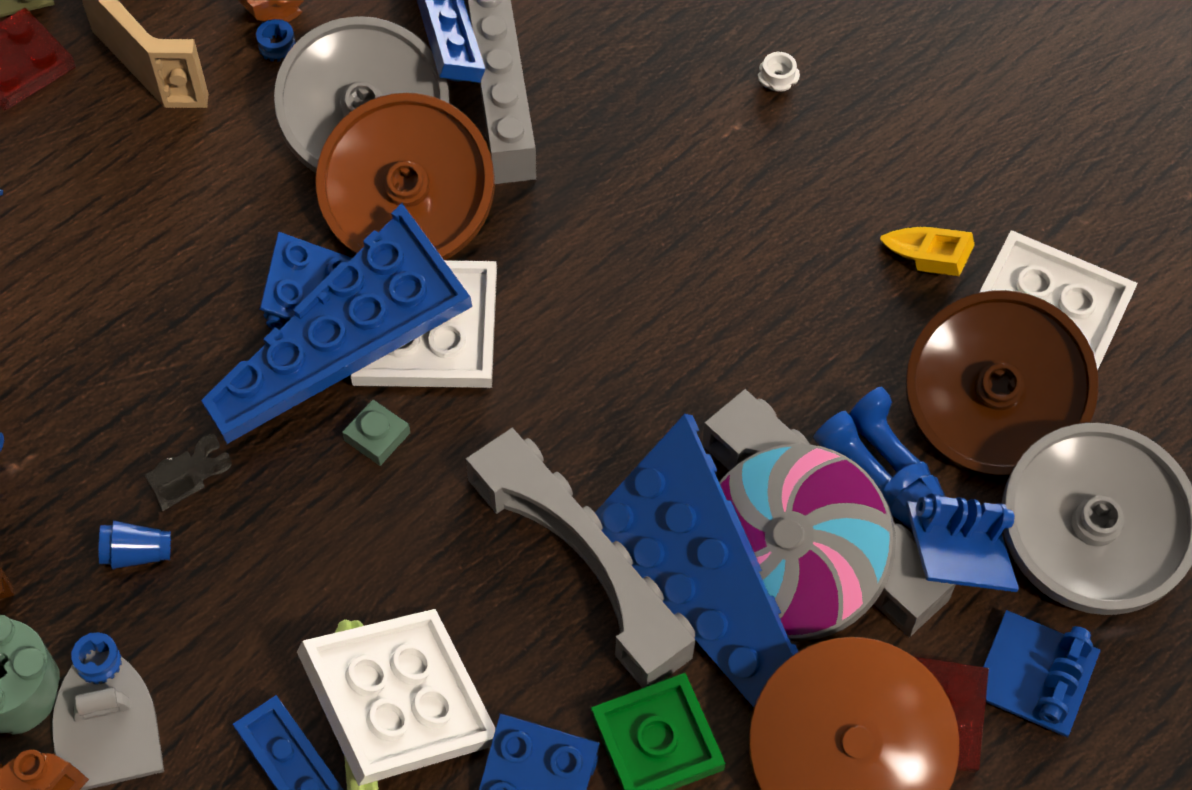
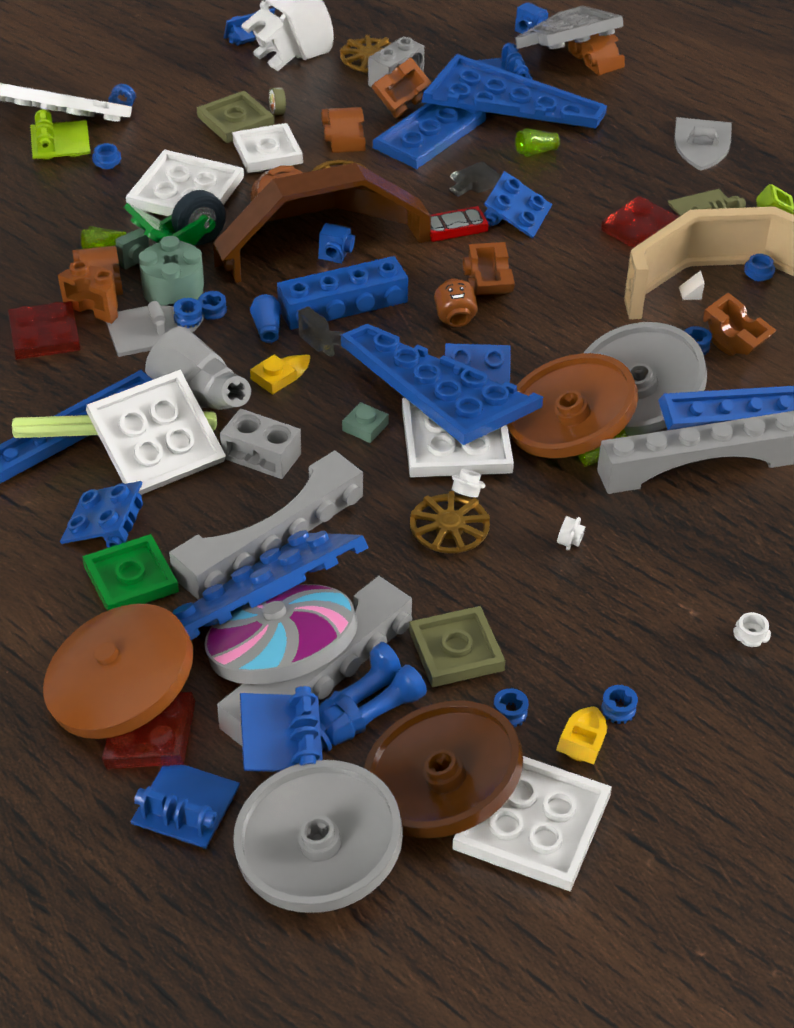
camera: 85 degrees right, 15 degrees down
none -> light grey piece [145,326,251,410]
none -> blue bush [198,291,227,320]
none -> light grey brick [220,408,301,479]
none -> yellow plate [250,355,310,395]
none -> blue brick [277,256,408,330]
none -> olive plate [409,606,506,687]
none -> pearl gold wheel [410,491,490,553]
none -> dark orange head [434,278,478,327]
none -> white plate [452,469,485,497]
none -> dark orange cylinder [463,242,515,296]
none -> blue bush [493,688,529,728]
none -> white plate [557,516,586,550]
none -> blue bush [601,685,638,724]
none -> white piece [679,271,705,300]

